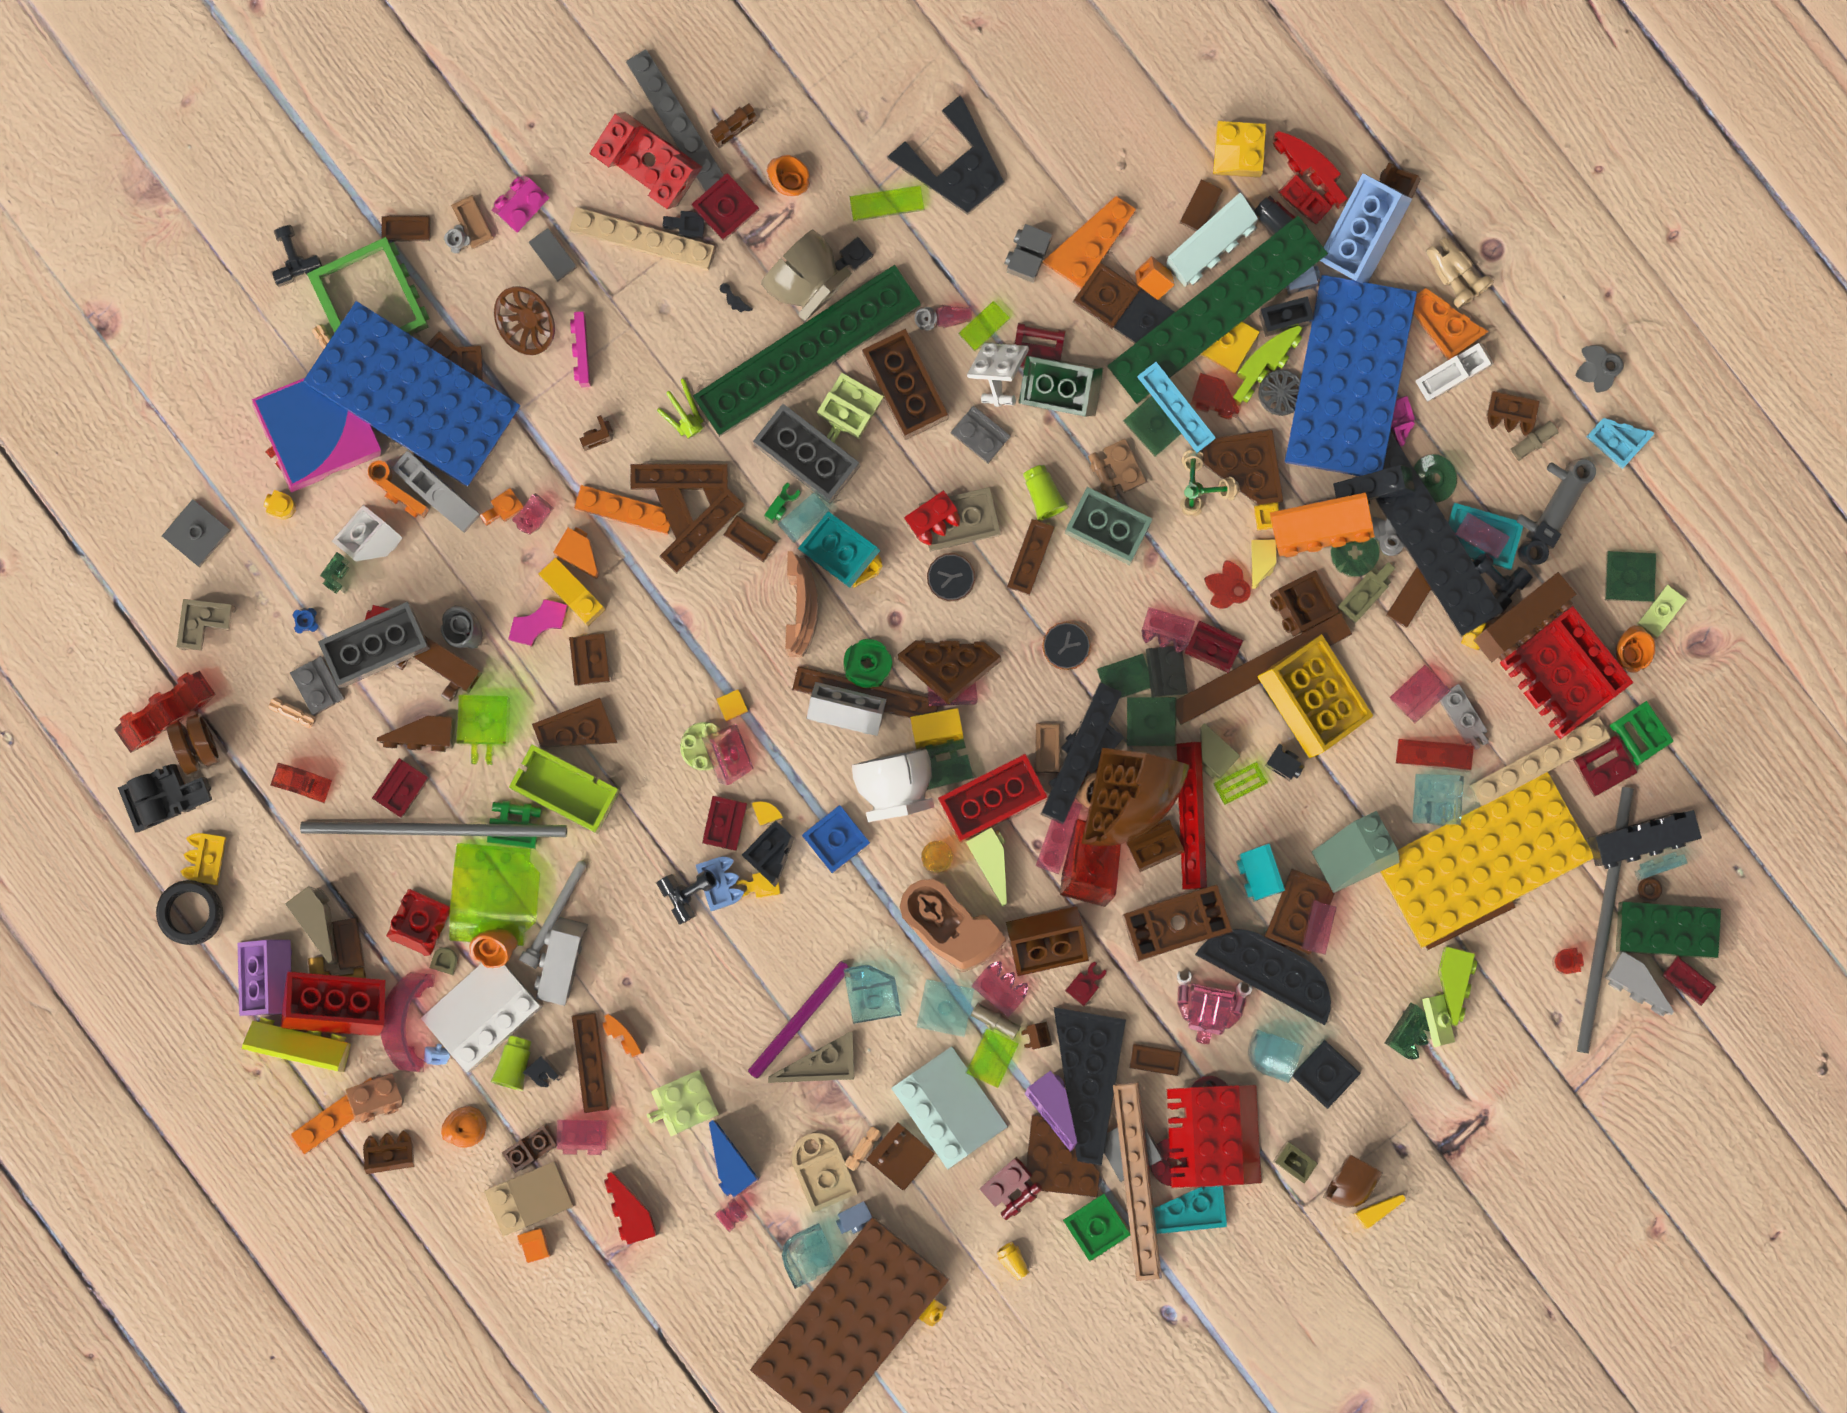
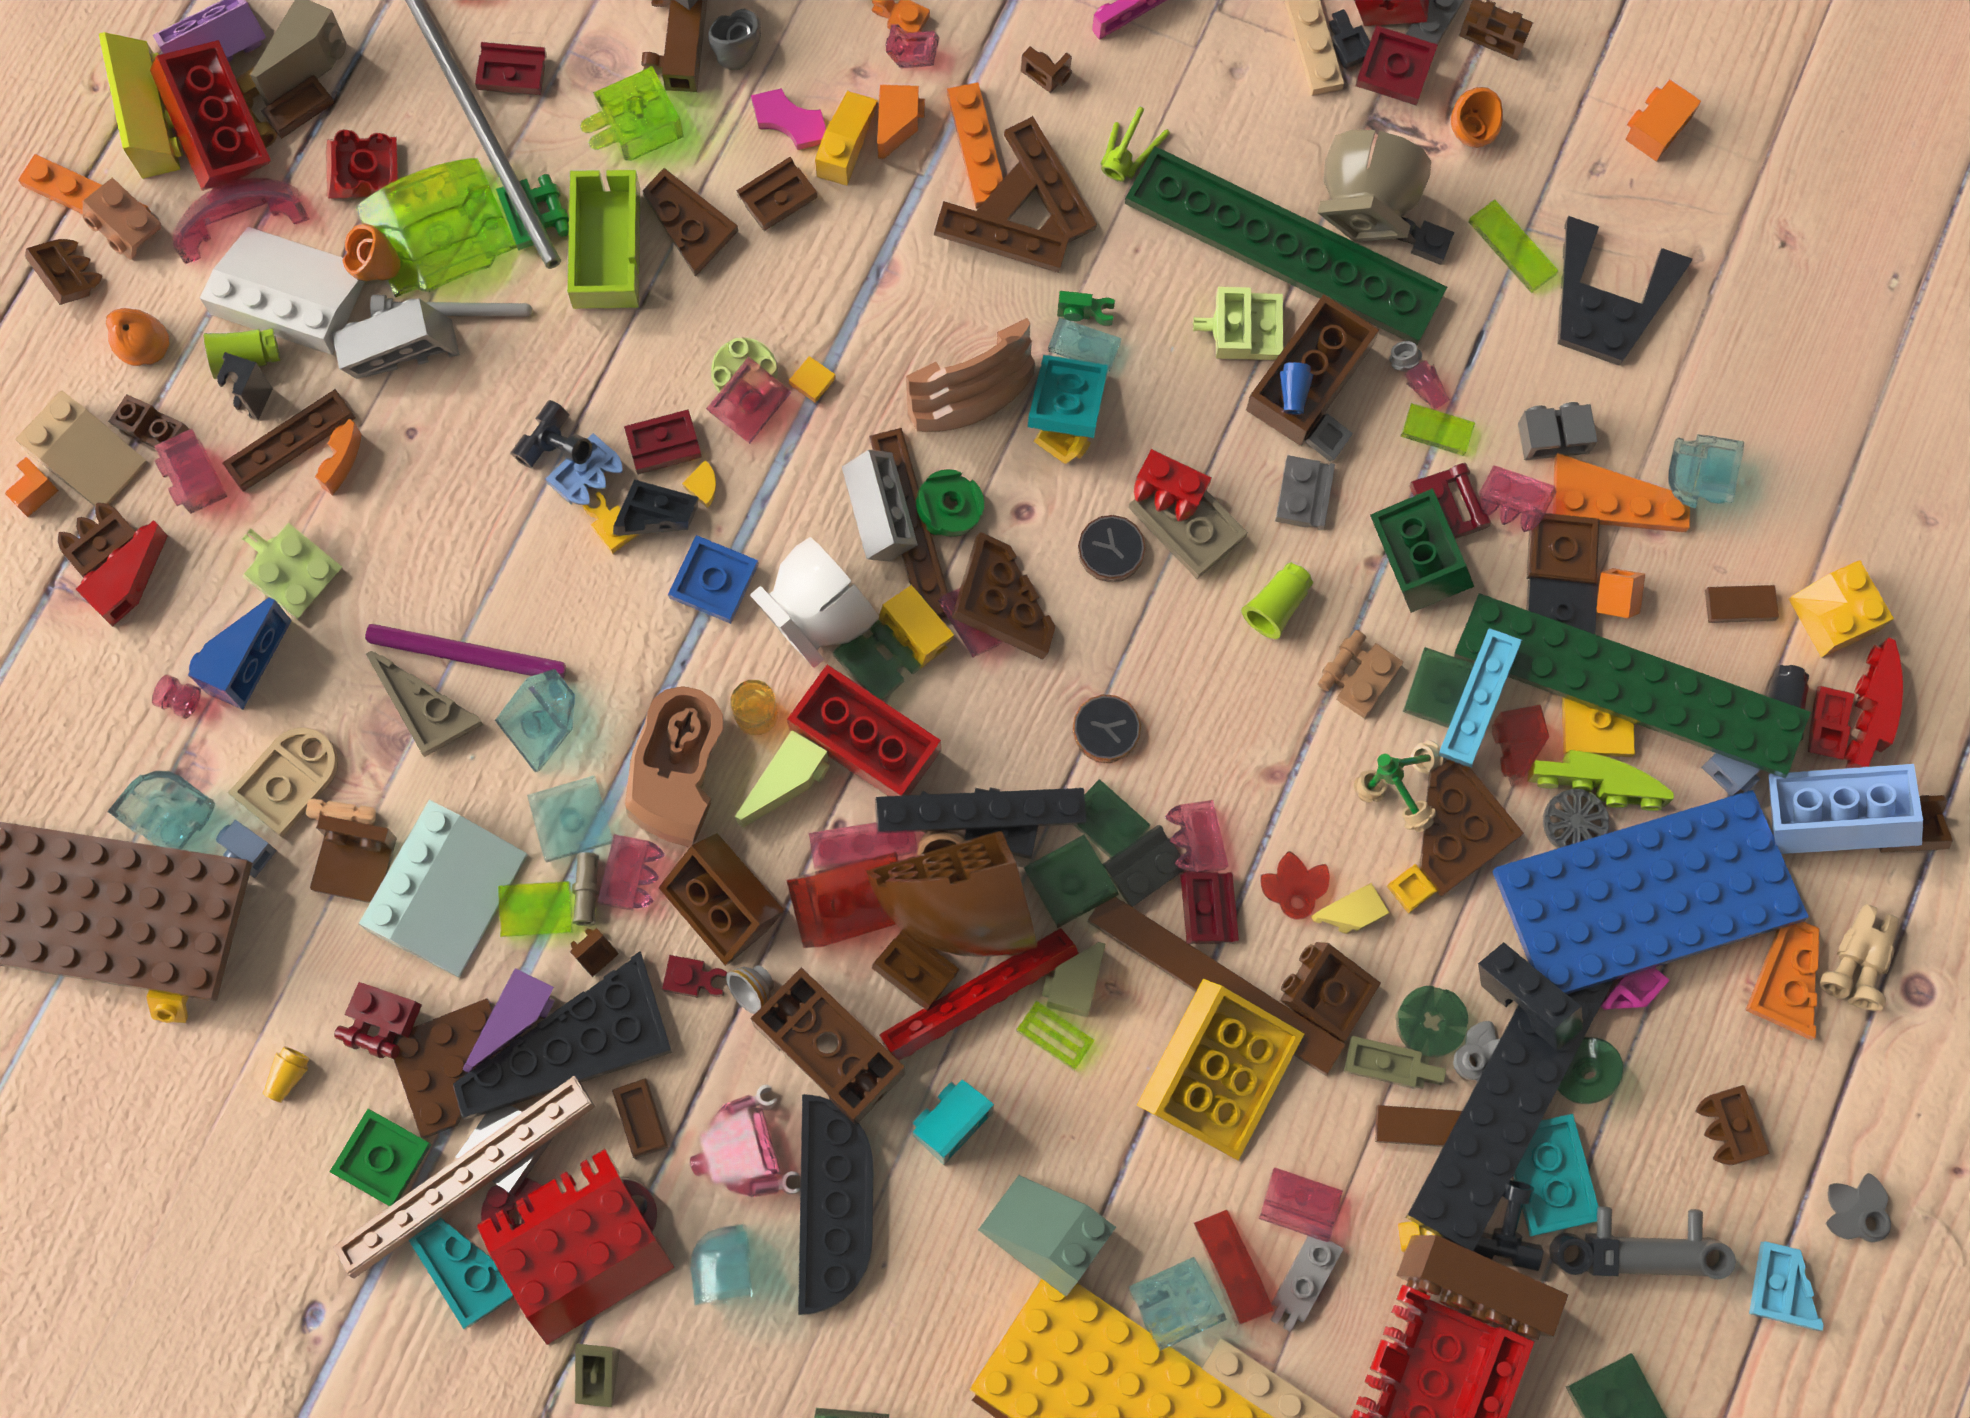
camera: 55 degrees right, 10 degrees down
reddish brown slope [377,716,455,752] -> none
light blue piece [424,1044,450,1065] -> none
olive tile [429,948,458,975] -> none
black piece [720,283,752,313] -> none
reddish brown tile [723,515,777,563] -> none
dark grey brick [753,404,860,504] -> none
white plate [967,343,1029,407] -> none
reddish brown plate [1007,519,1054,596] -> none
medium nougat tile [1035,723,1060,773] -> none
sand green brick [1065,487,1152,566] -> none
light aqua slope [1166,193,1258,287] -> none
black brick [1259,296,1314,337] -> none
reddish brown plate [1264,869,1335,955] -> none
black brick [1265,744,1305,781] -> none
orange slope [1270,493,1375,557] -> none
black tile [1291,1040,1361,1109] -> none
clear pink panel [1301,900,1337,955] -> none
white slope [1416,343,1494,401] -> none
clear pink plate [1455,513,1510,559] -> none
dark tan pin [1510,420,1559,461] -> none
none -> reddish brown plate [58,502,135,578]
none -> light grey piece [726,965,774,1014]
none -> blue cone [1280,362,1314,415]
none -> dark grey plate [1305,413,1353,461]
none -> clear pink plate [1479,465,1557,532]
none -> orange brick [1625,79,1701,162]
none -> clear light blue brick [1668,434,1744,509]

